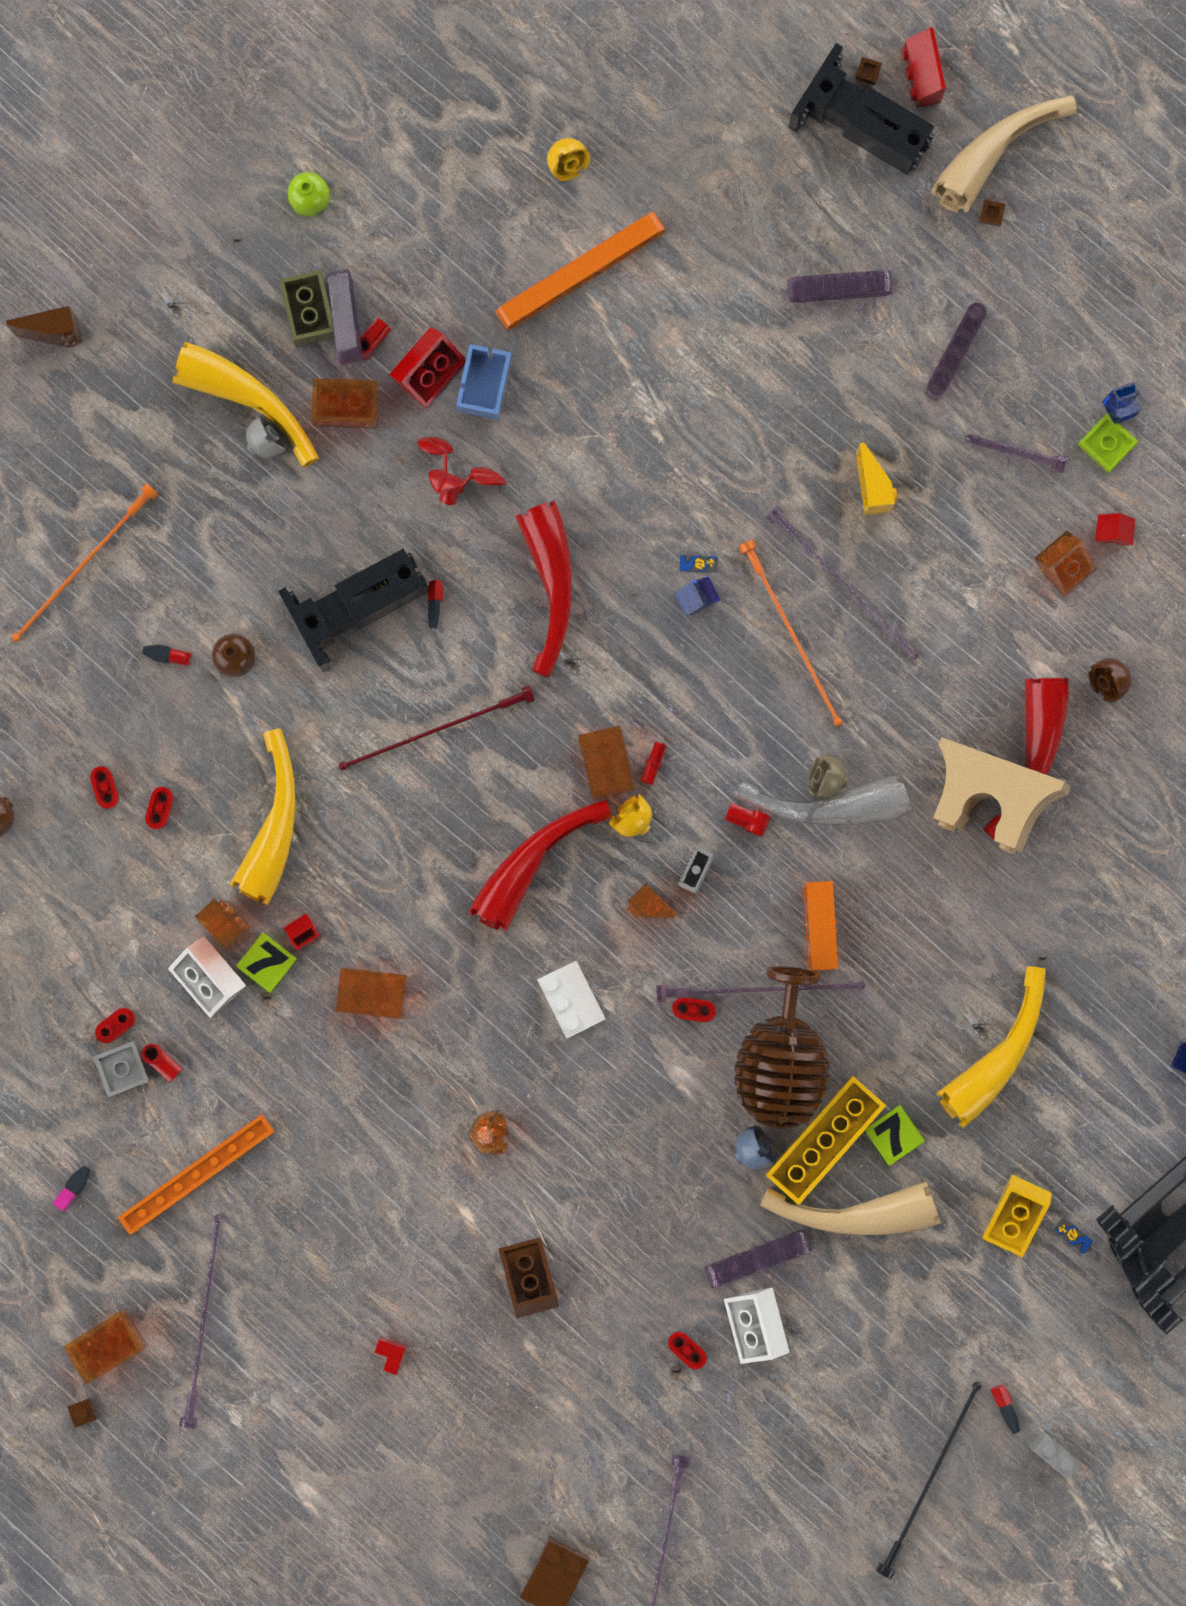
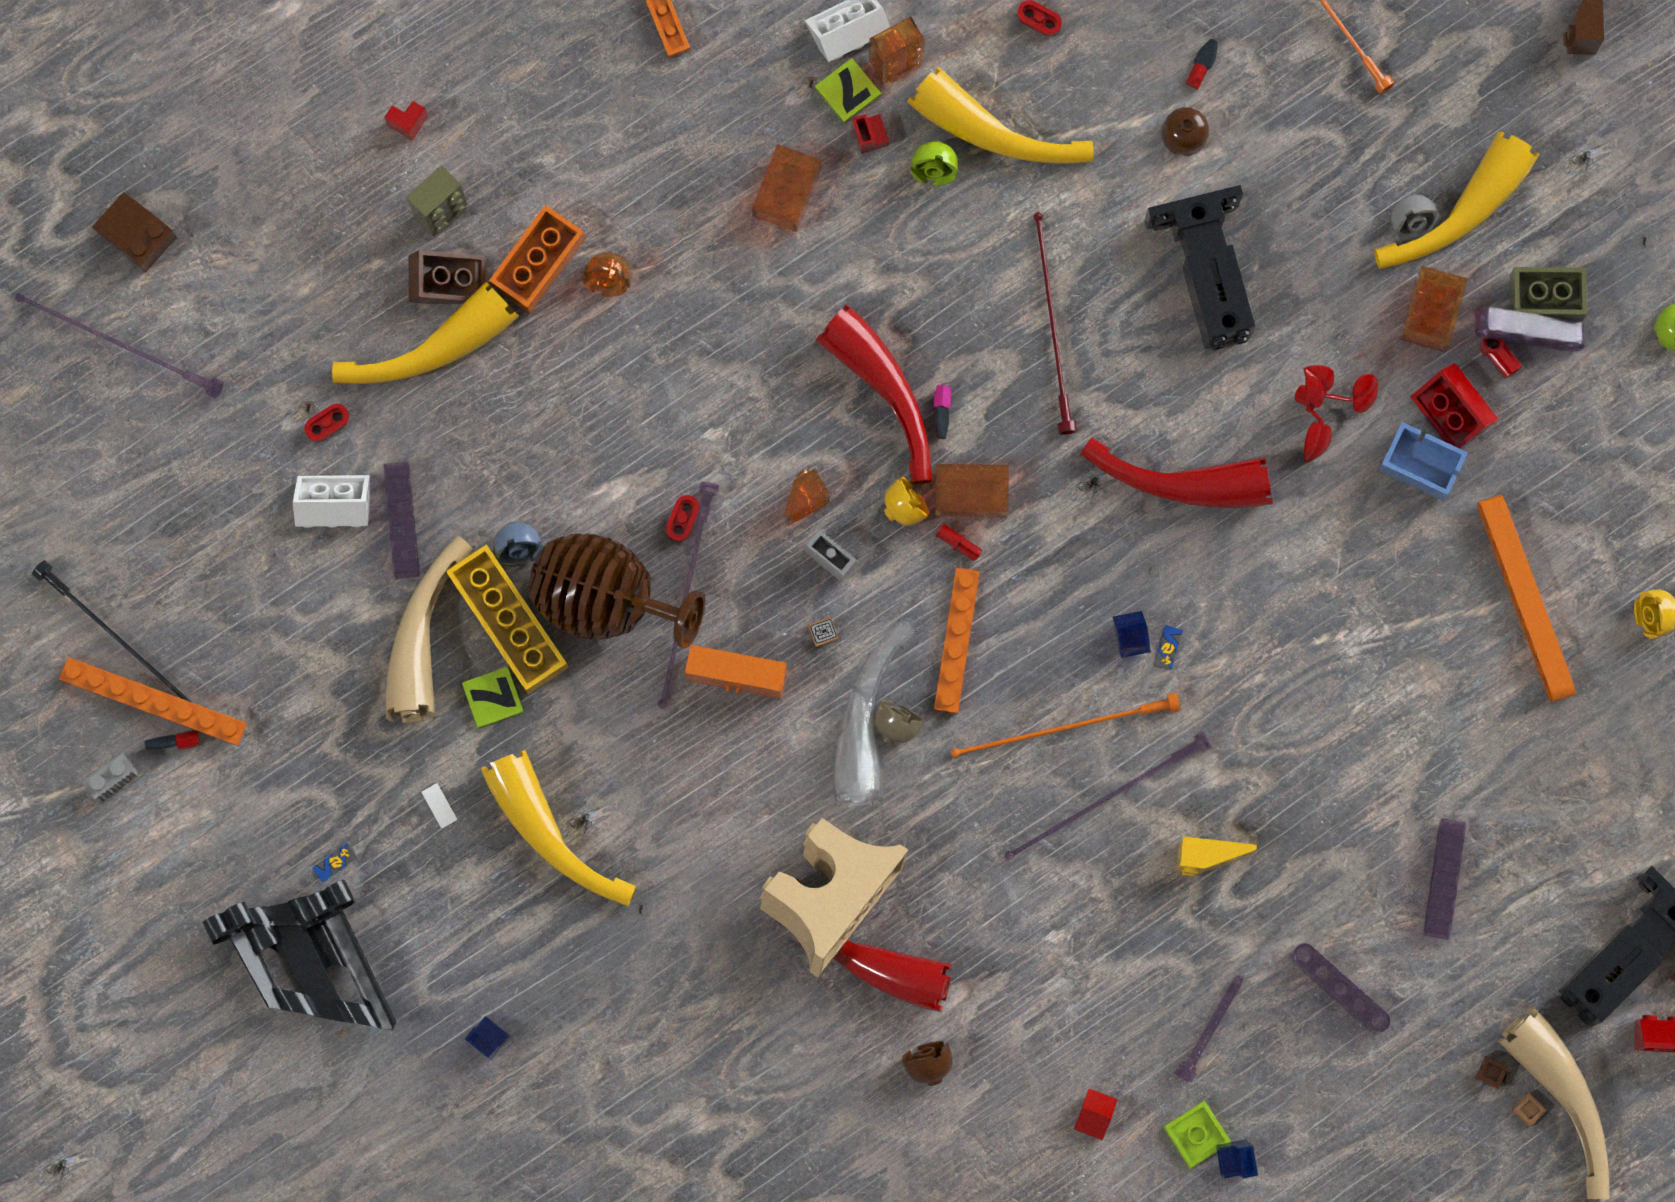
camera: 105 degrees right, 5 degrees down
piece [428,580,444,629] -> none
white slope [538,961,606,1039] -> none
red piece [724,803,771,837] -> none
yellow slope [982,1175,1052,1257] -> none
clear orange slope [1034,530,1096,597] -> none
none -> orange plate [59,657,247,747]
none -> yellow brick [332,282,519,384]
none -> olive brick [406,165,468,236]
none -> white sticker [422,783,457,828]
none -> orange brick [489,205,586,314]
none -> tile [808,616,839,648]
none -> lime cylinder [910,141,958,186]
none -> piece [933,385,951,439]
none -> orange plate [934,568,980,714]
none -> medium nougat tile [1511,1092,1547,1128]

